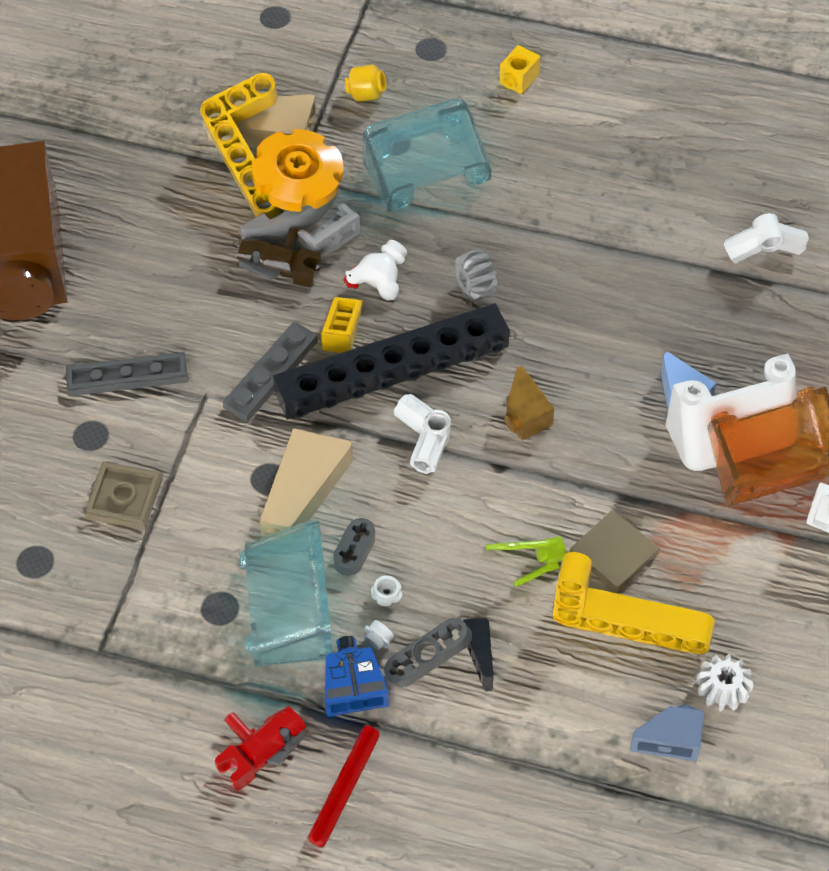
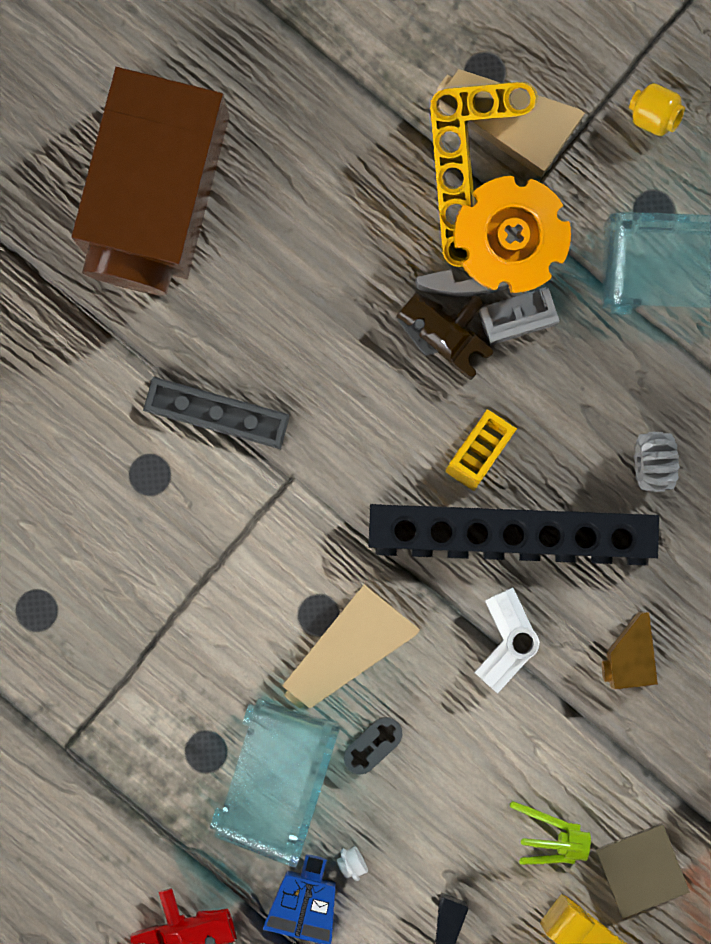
camera: 25 degrees right, 30 degrees up
dark tan tile [84,462,163,530] -> none
dark grey plate [222,321,318,422] -> none
white animal [343,240,408,301] -> none
white plate [371,576,402,606] -> none
dark grey beam [384,618,472,688] -> none

